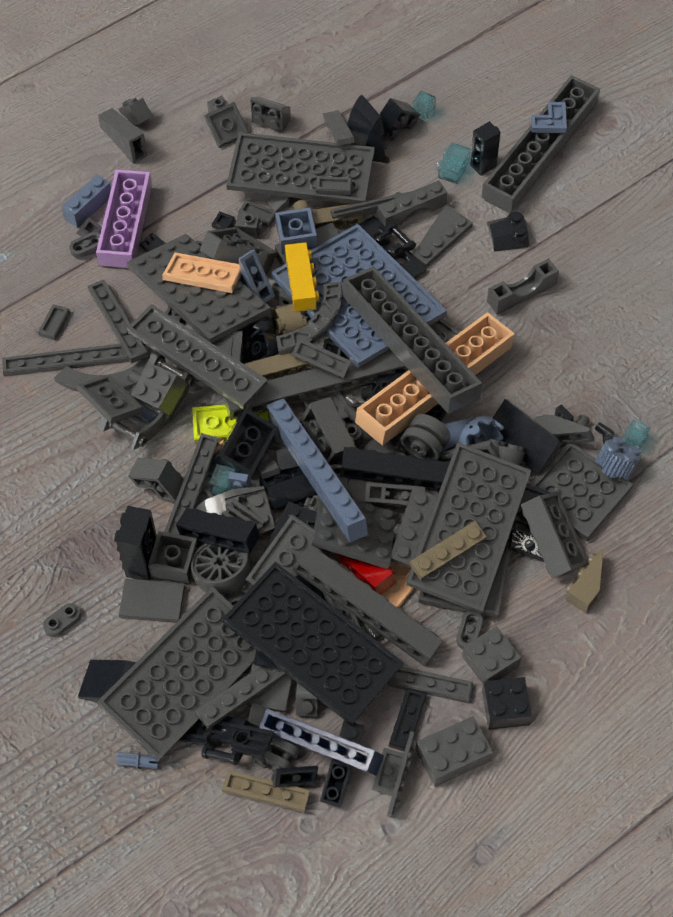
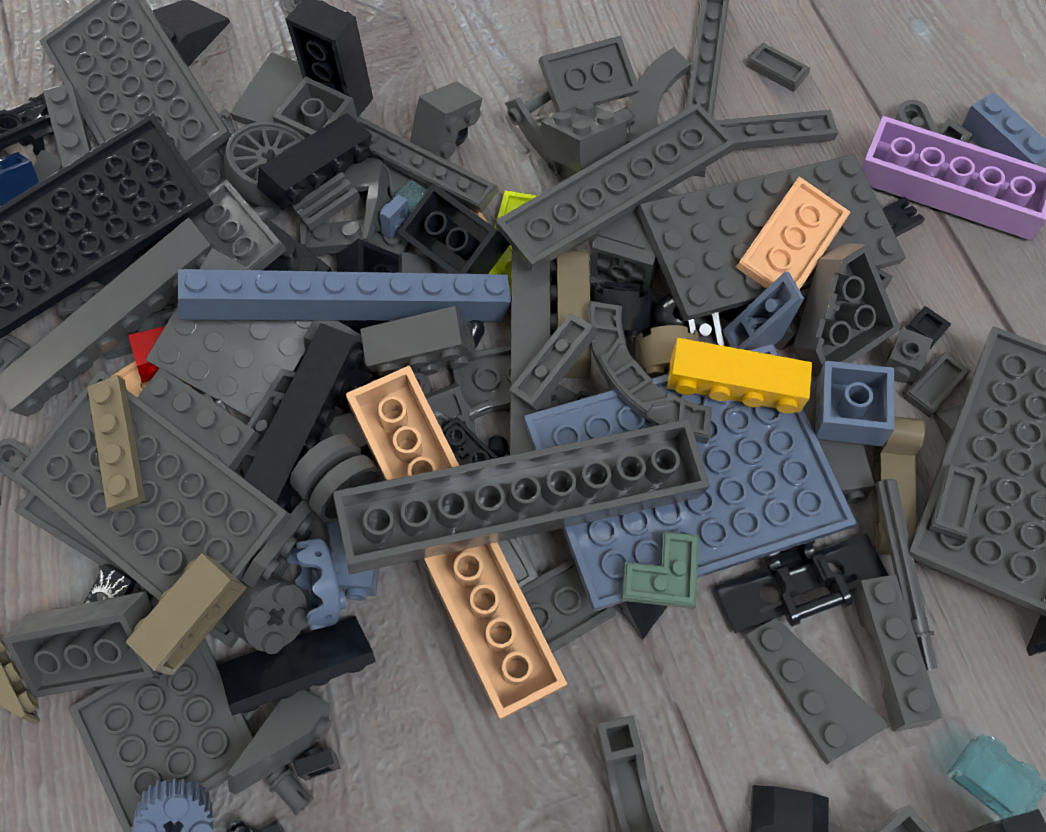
camera: 110 degrees right, 5 degrees up
none -> dark tan brick [126,553,247,676]
none -> sand green tile [621,531,699,609]

